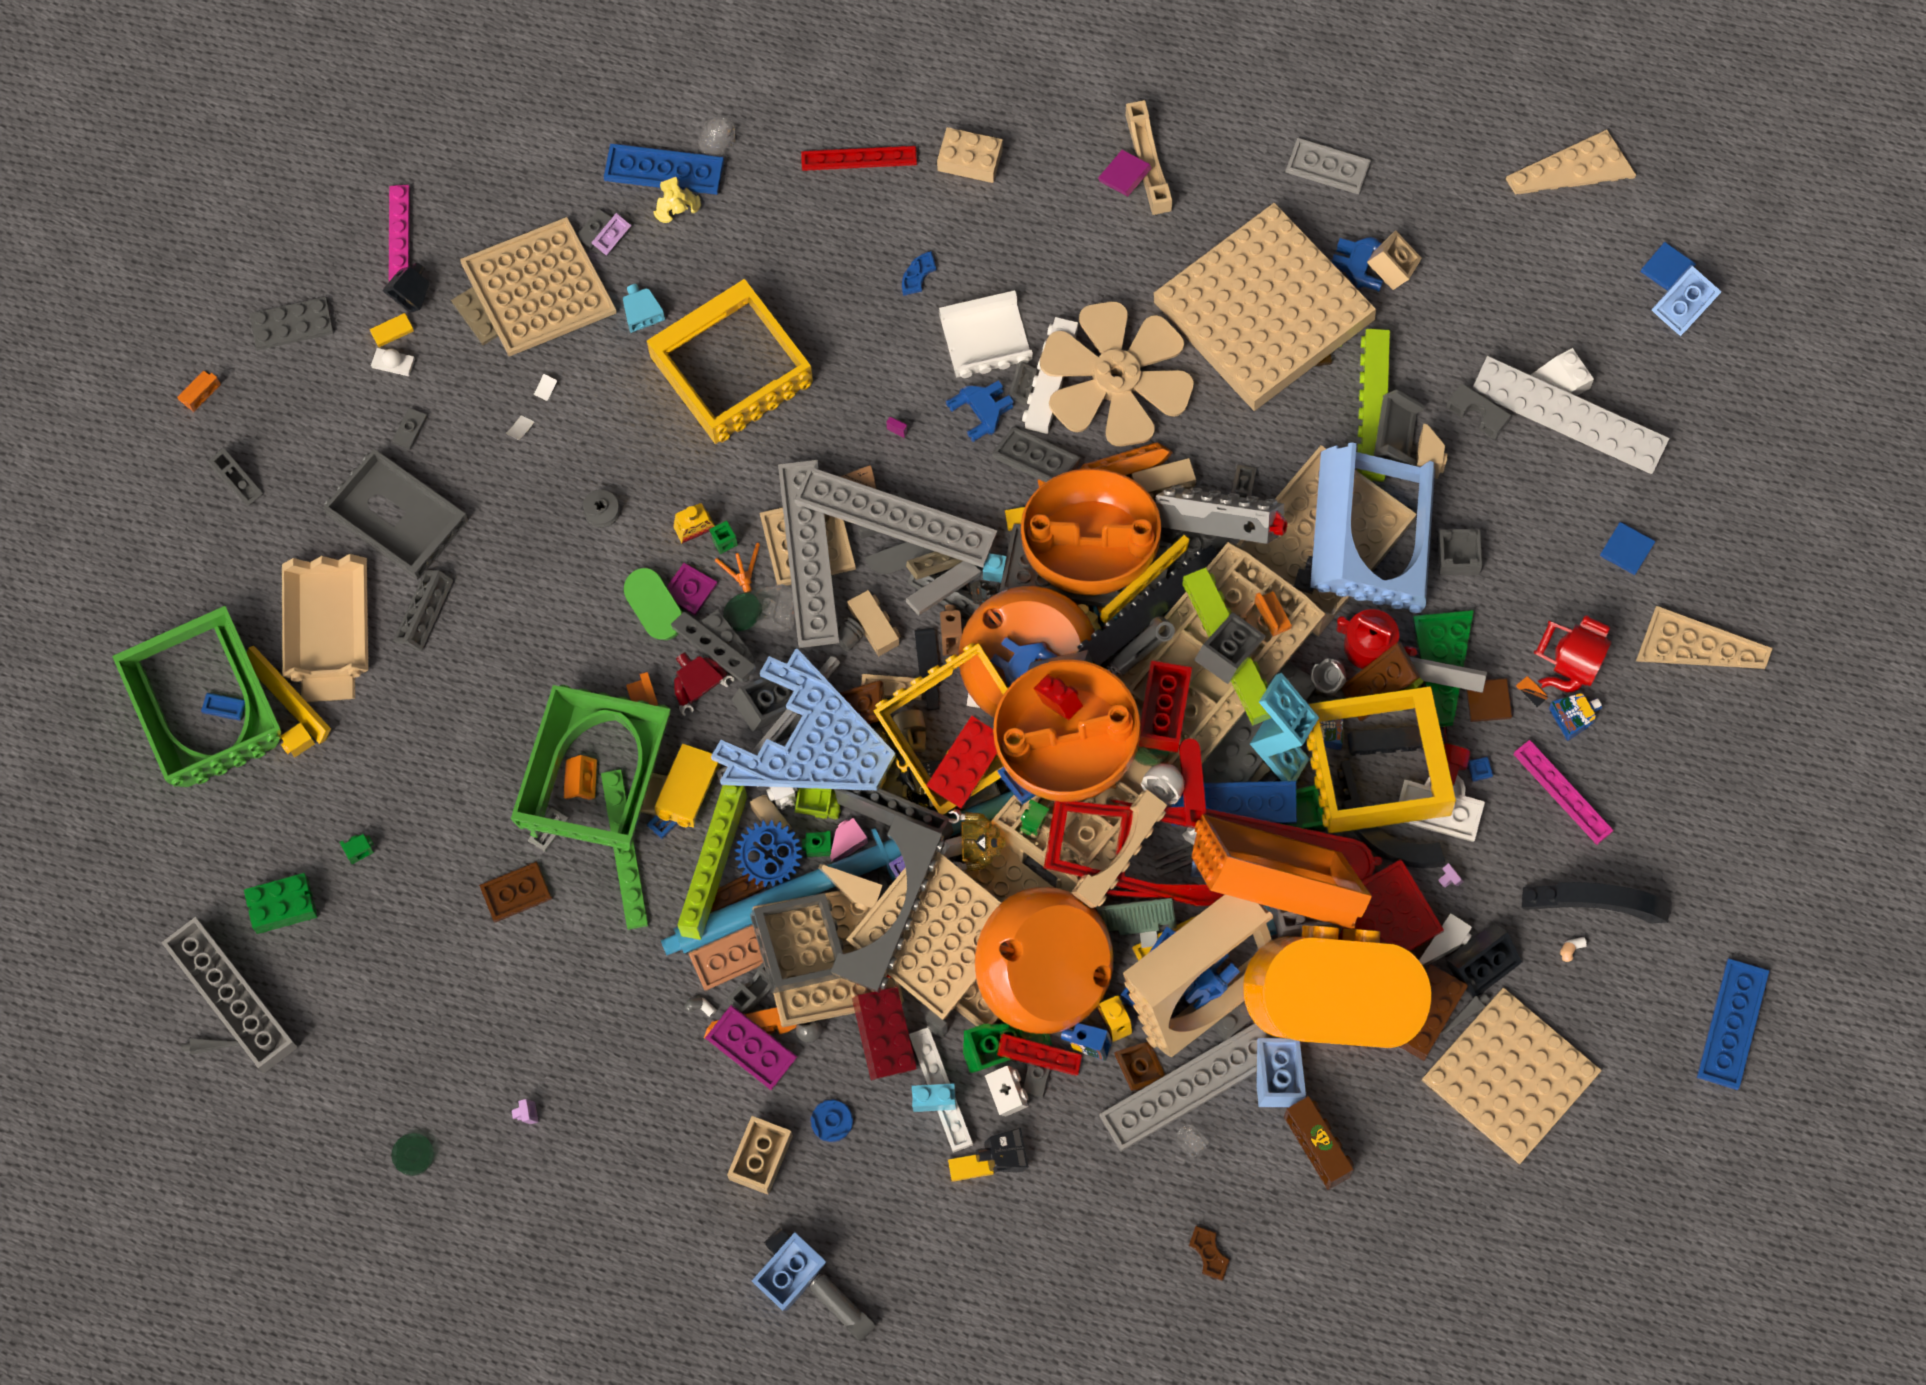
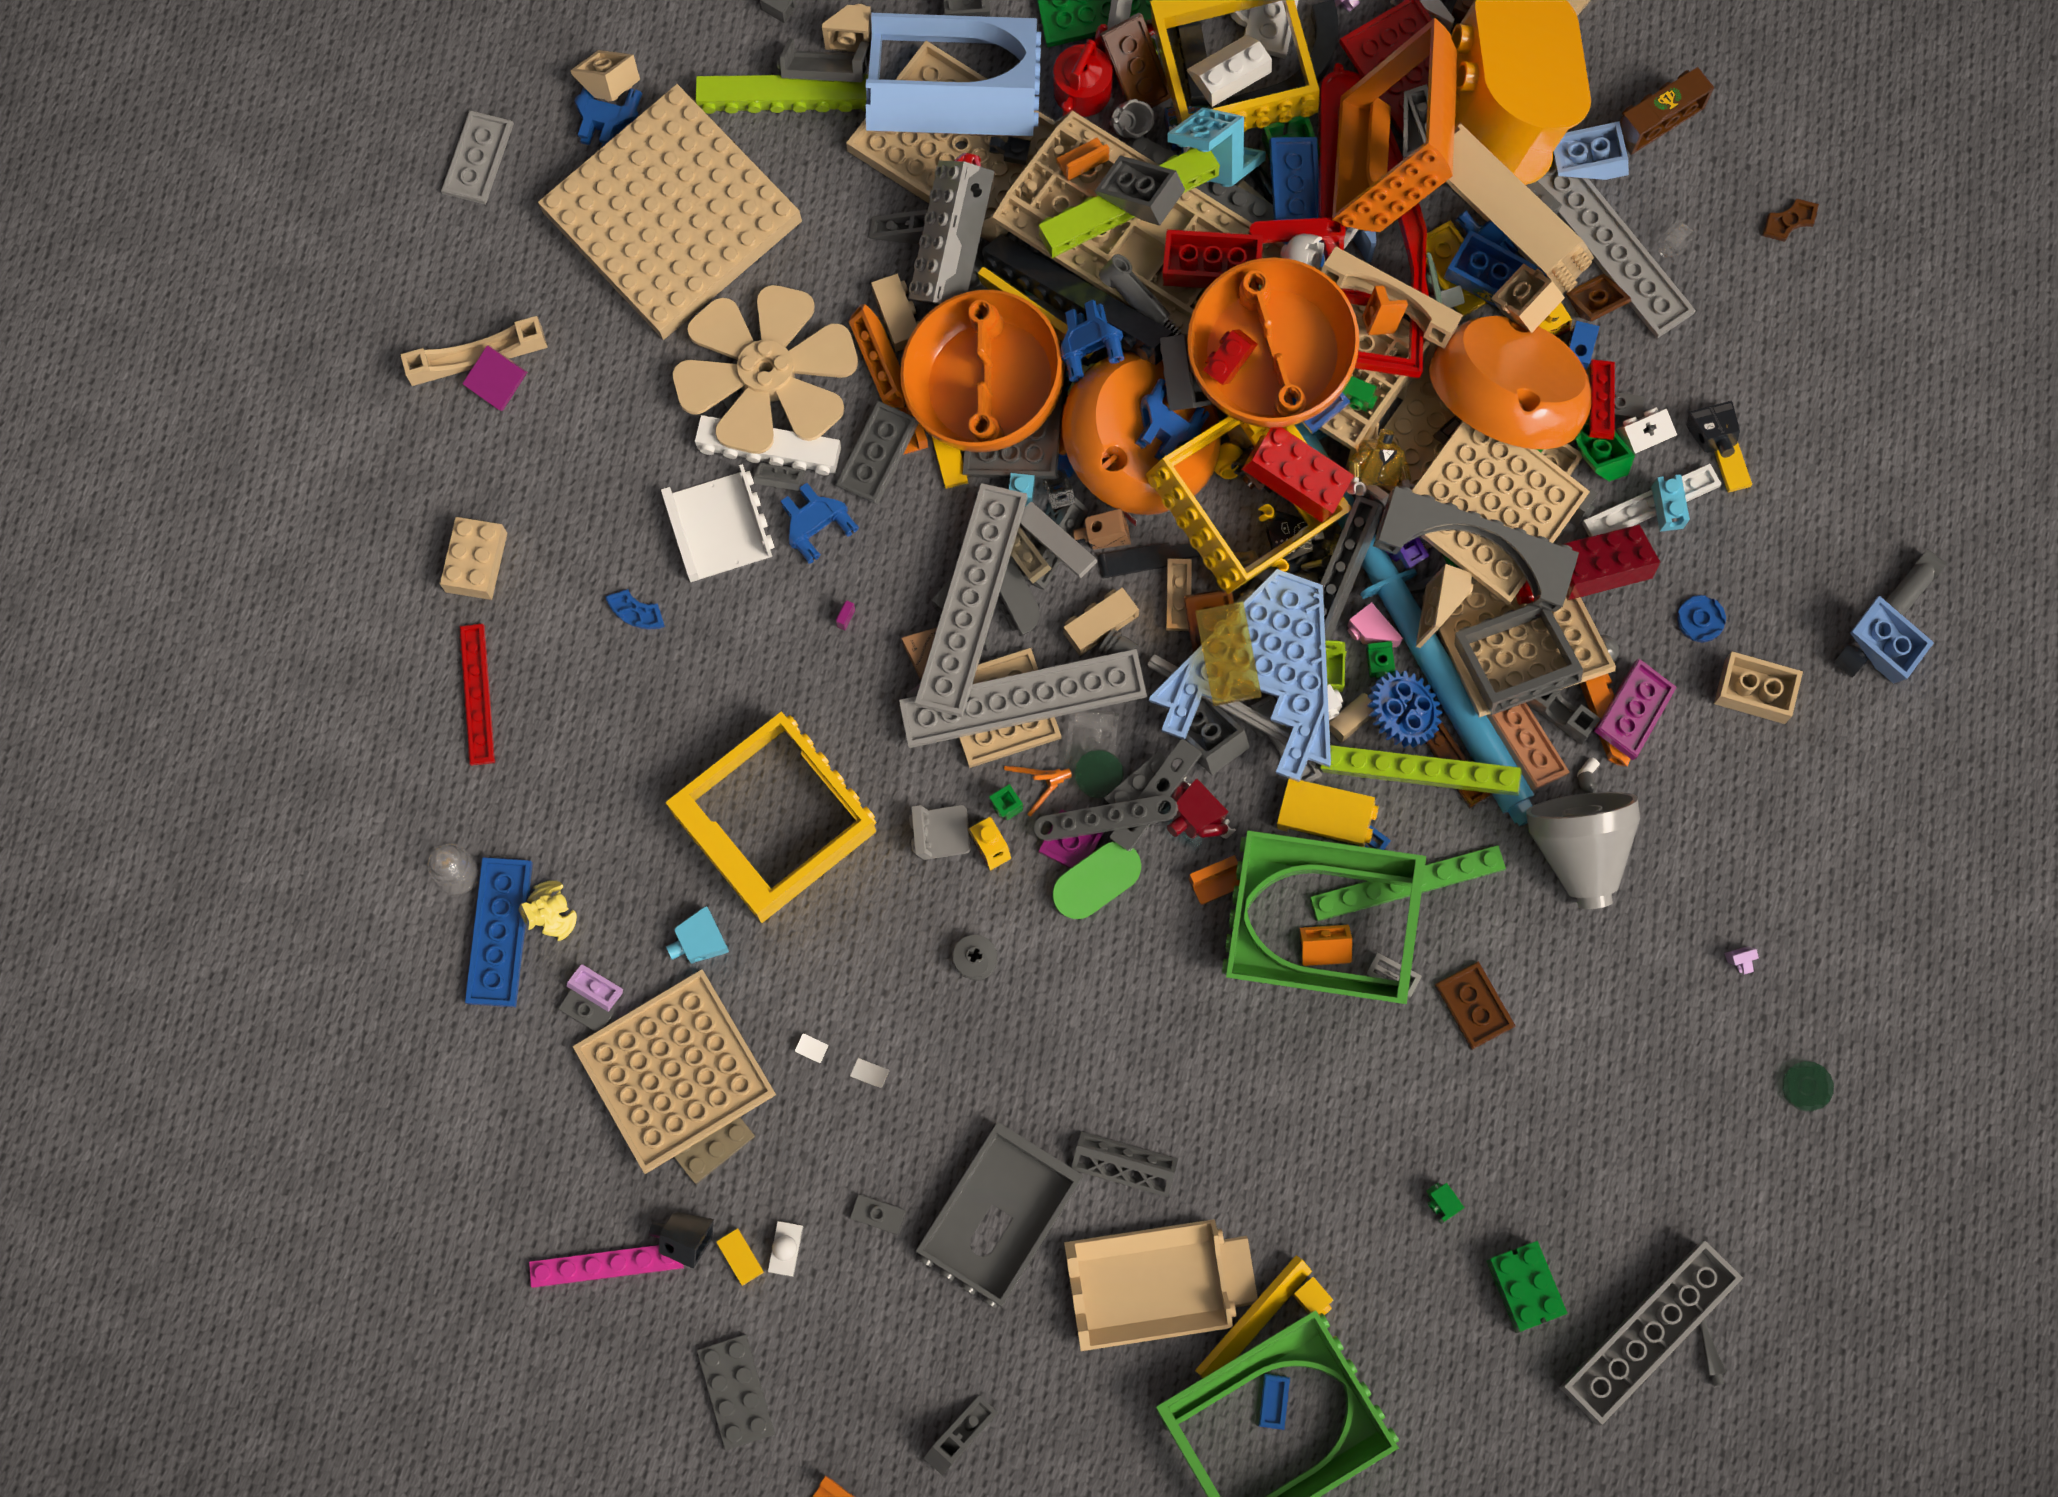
camera: 95 degrees left, 5 degrees up
none -> light grey bracket [909,805,971,860]
none -> dark grey plate [1034,795,1178,841]
none -> blue connector [1060,300,1124,382]
none -> white slope [1187,35,1272,107]
none -> clear yellow plate [1195,602,1262,706]
none -> orange panel [1362,286,1408,335]
none -> tan brick [1491,264,1565,333]
none -> light grey cone [1526,792,1640,909]

